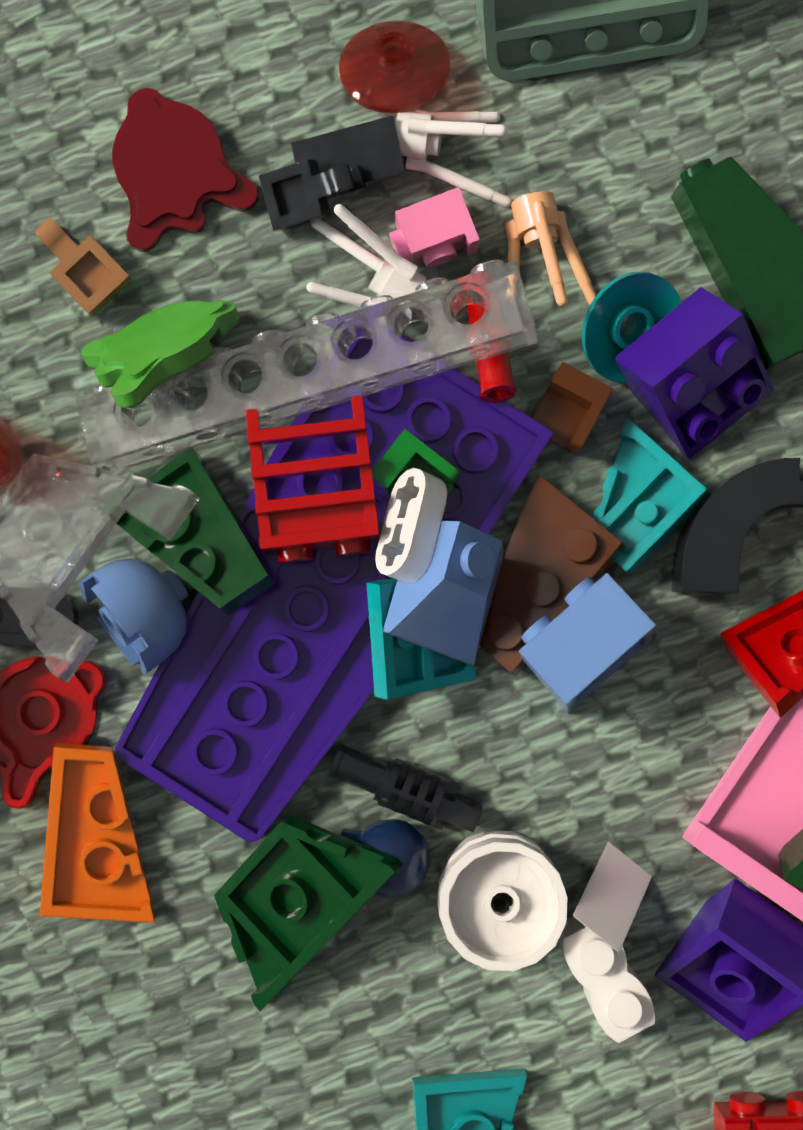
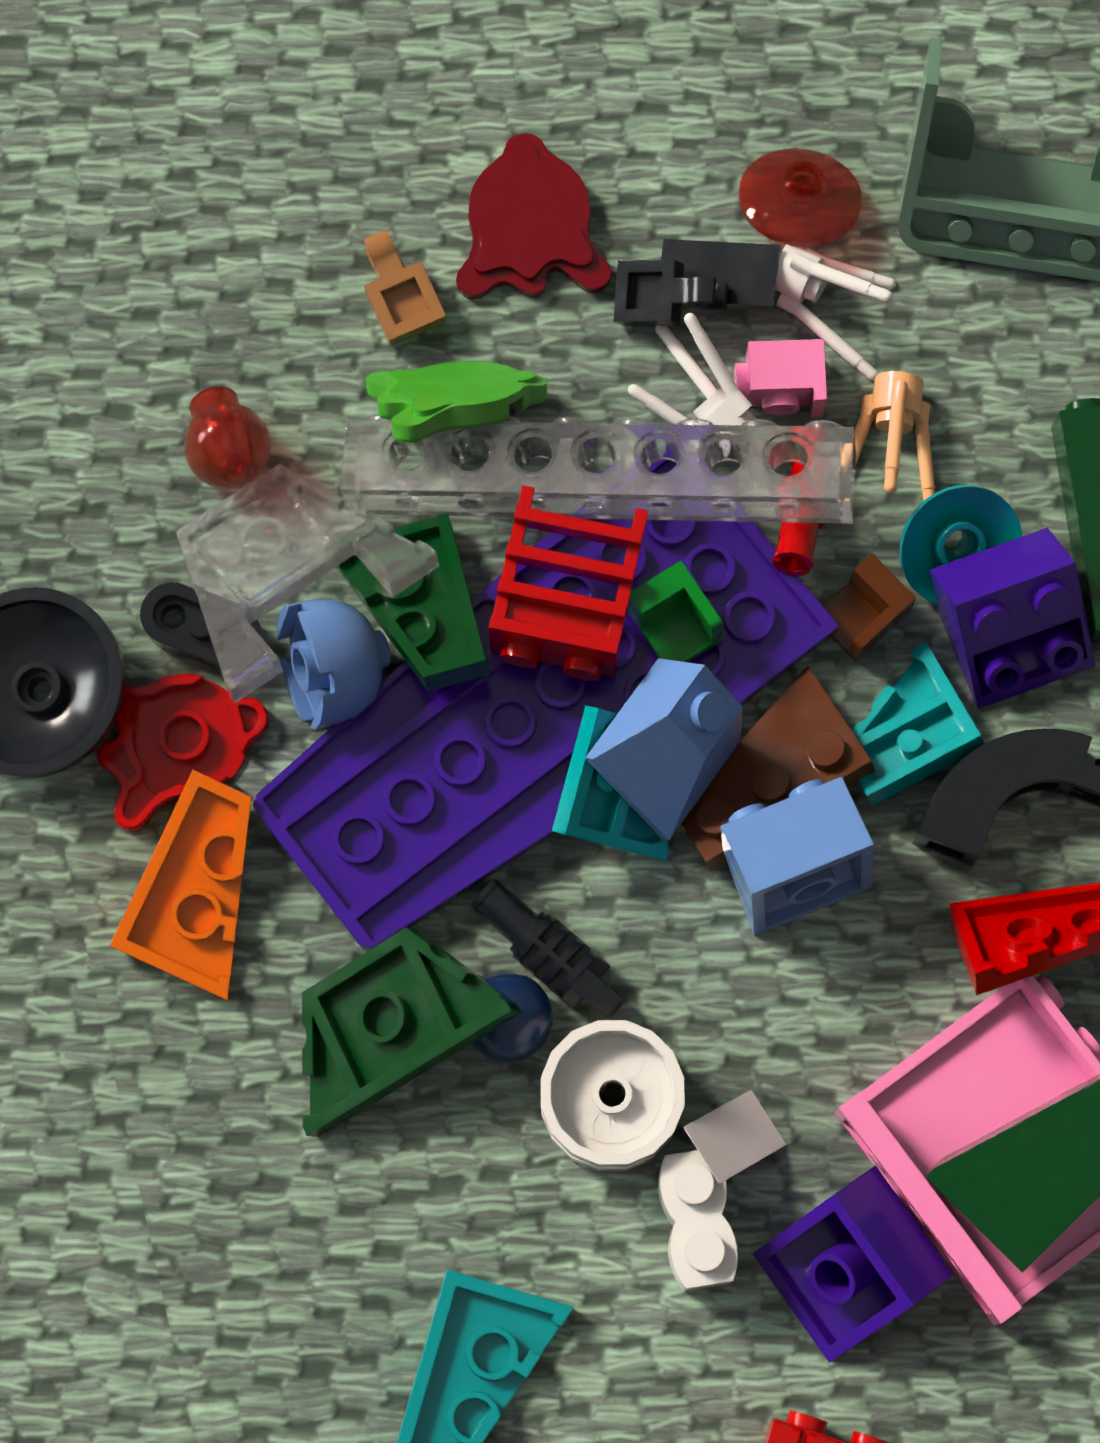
camera: 20 degrees right, 10 degrees down
white beam [375,468,447,584] -> none

